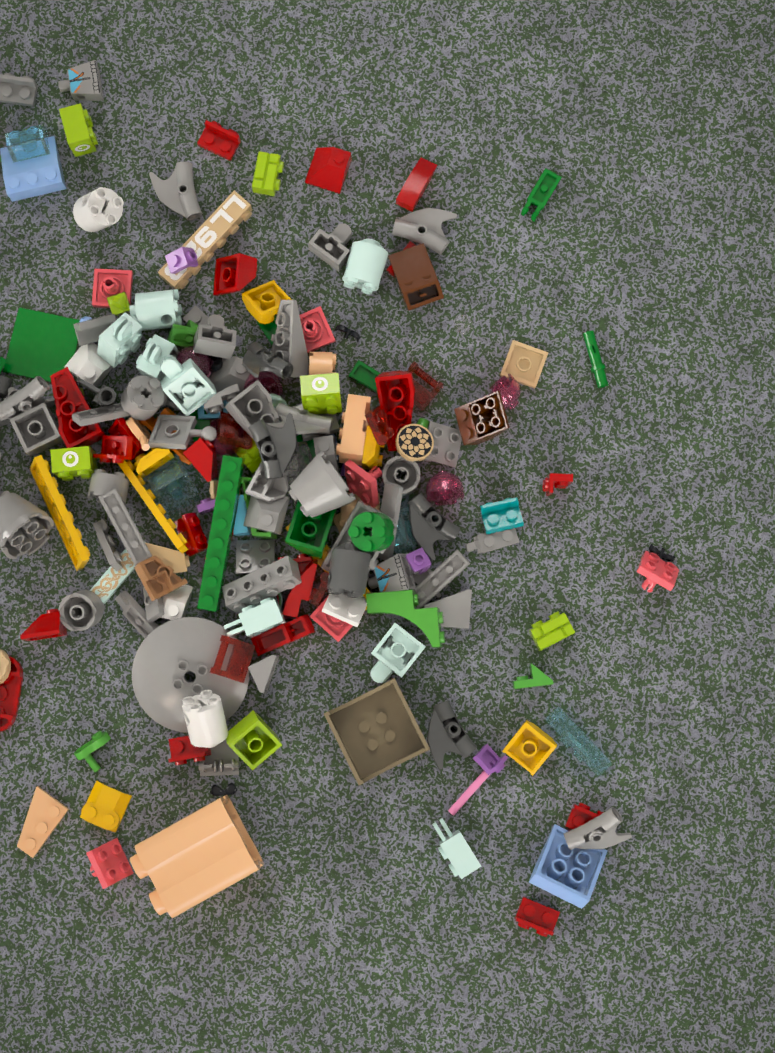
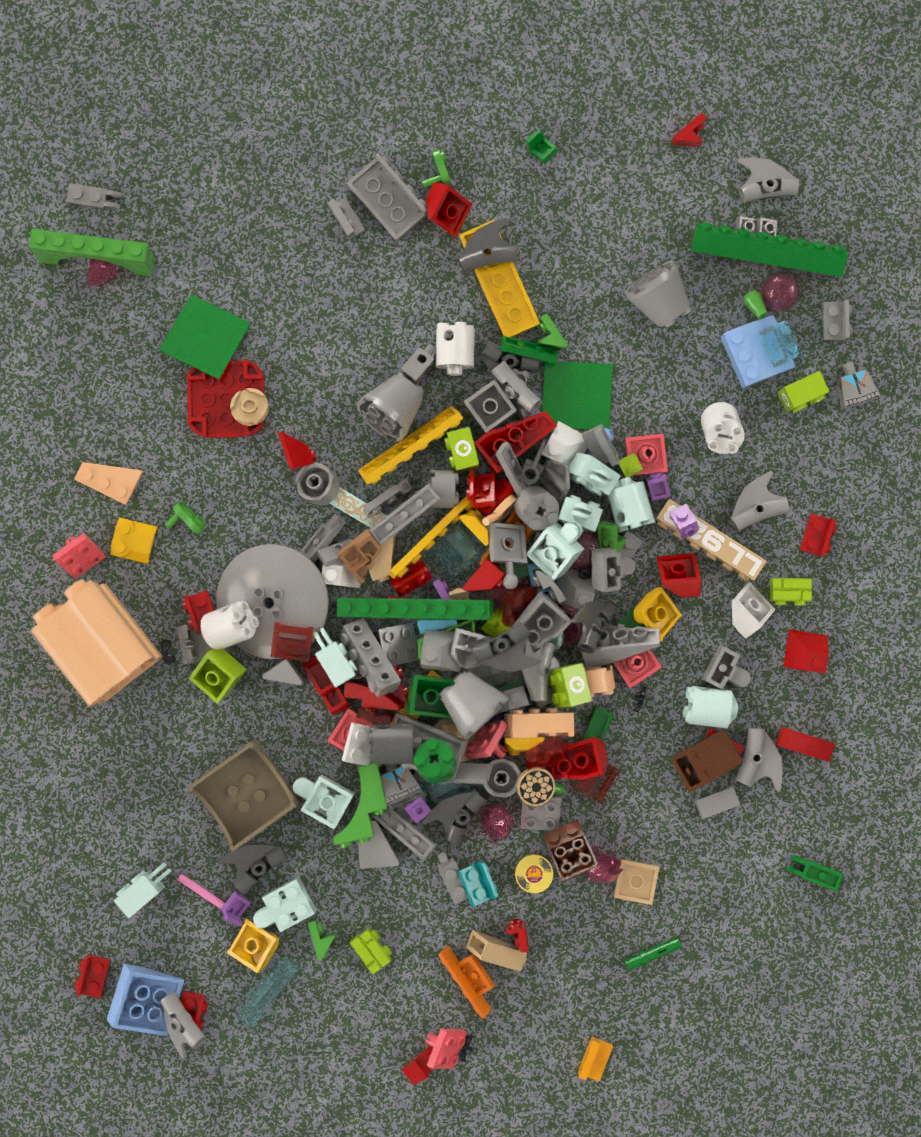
camera: 80 degrees right, 5 degrees up
none -> light aqua brick [253,876,316,932]
none -> red slope [401,1046,433,1085]
none -> orange bracket [439,946,495,1019]
none -> tan slope [466,930,527,971]
none -> light yellow tile [515,854,553,893]
none -> light grey slope [539,460,570,505]
none -> light orange panel [578,1037,613,1081]
none -> medium lavender bracket [646,472,671,501]
none -> light grey slope [695,787,740,819]
none -> white slope [732,581,776,639]

